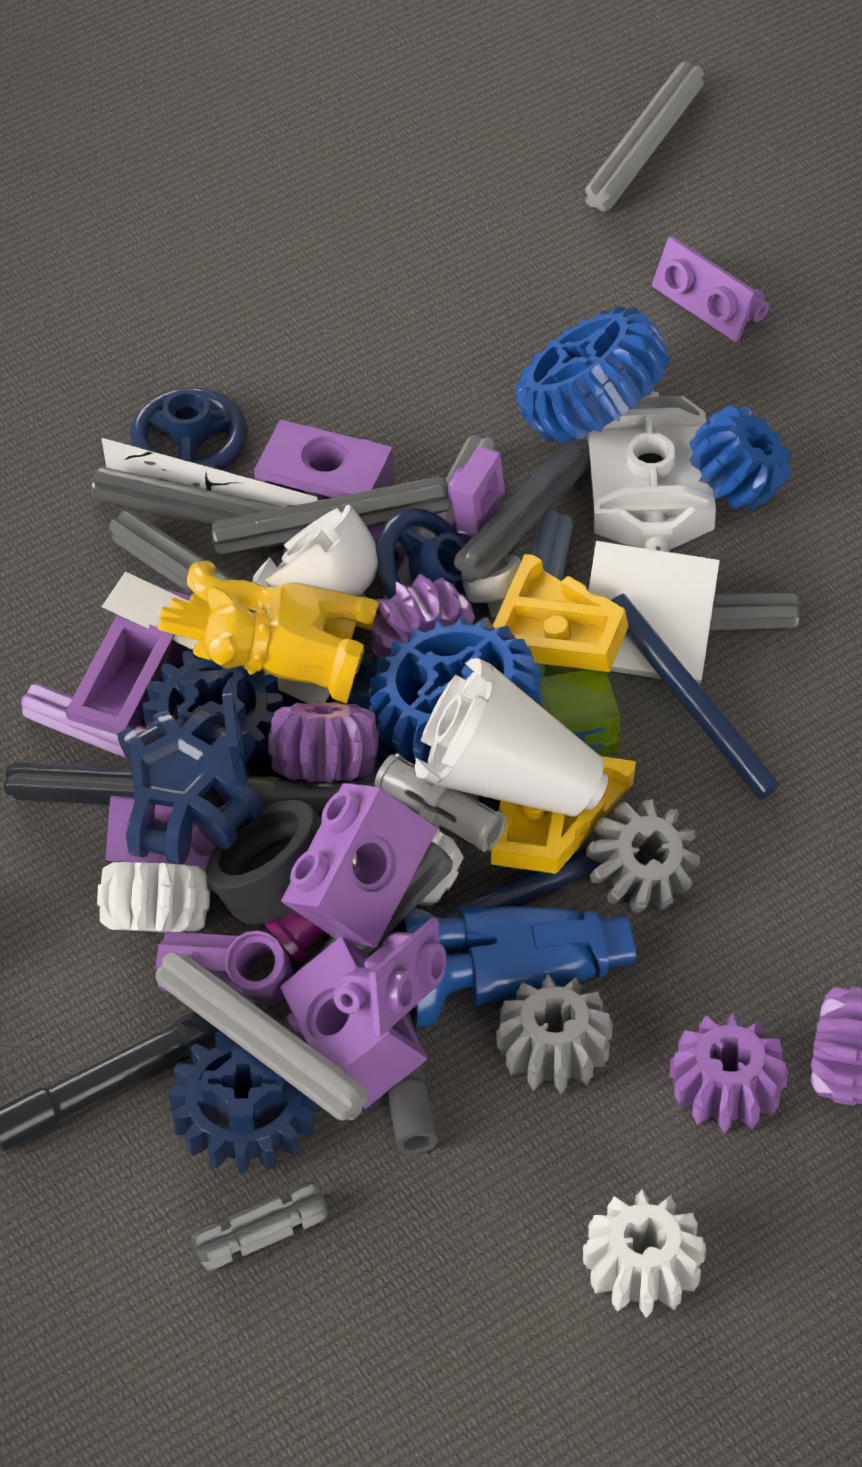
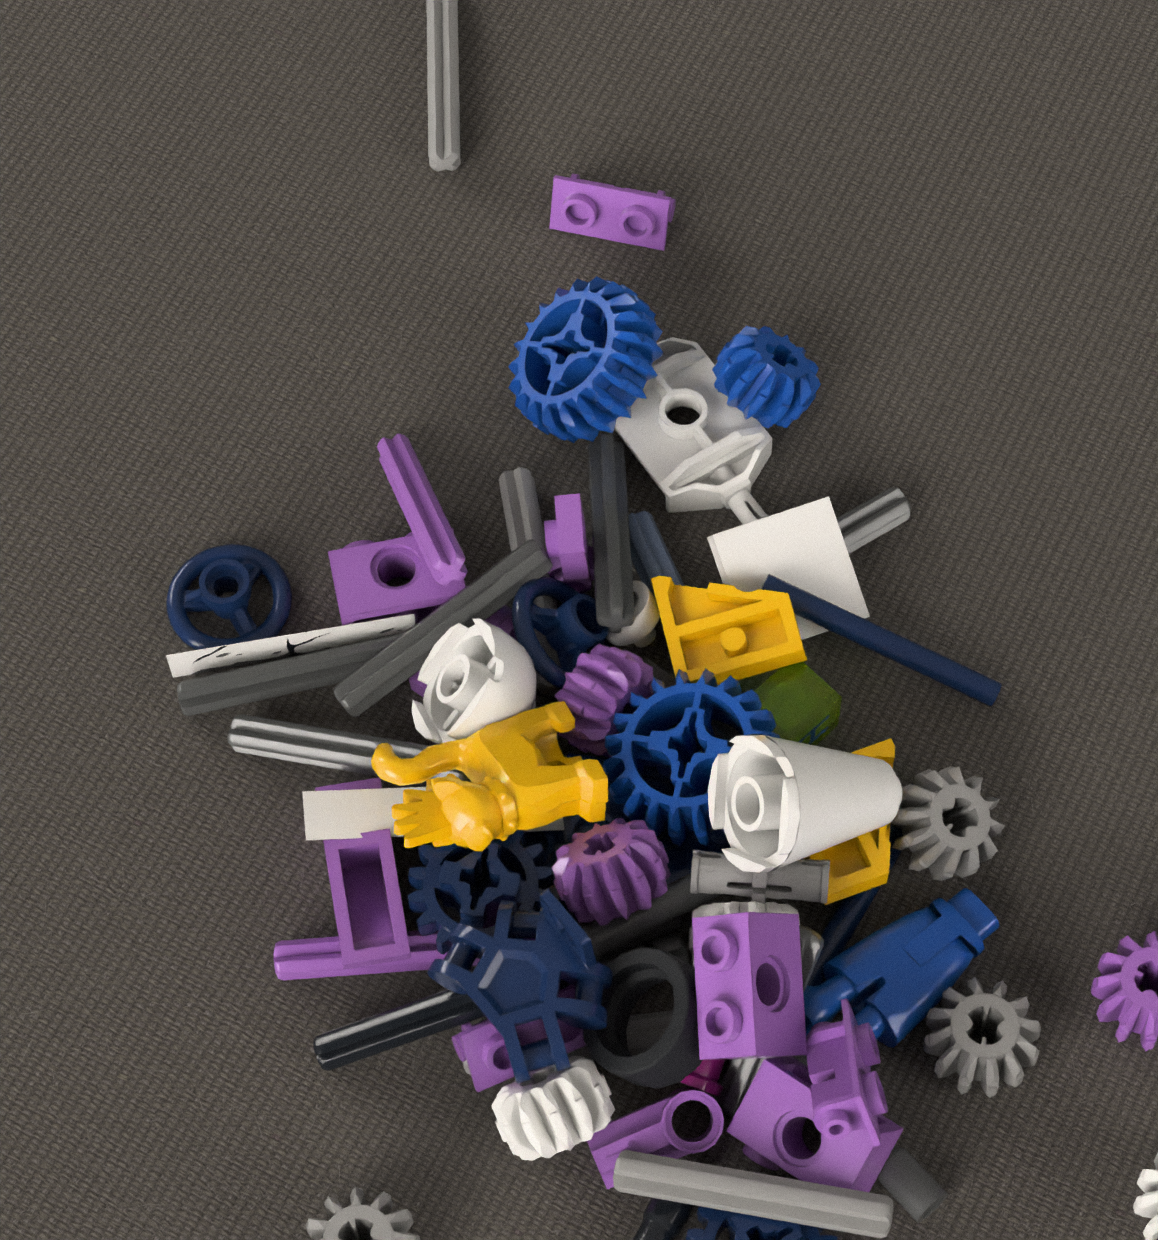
camera: 30 degrees left, 10 degrees up
none -> medium lavender axle [377,433,468,586]

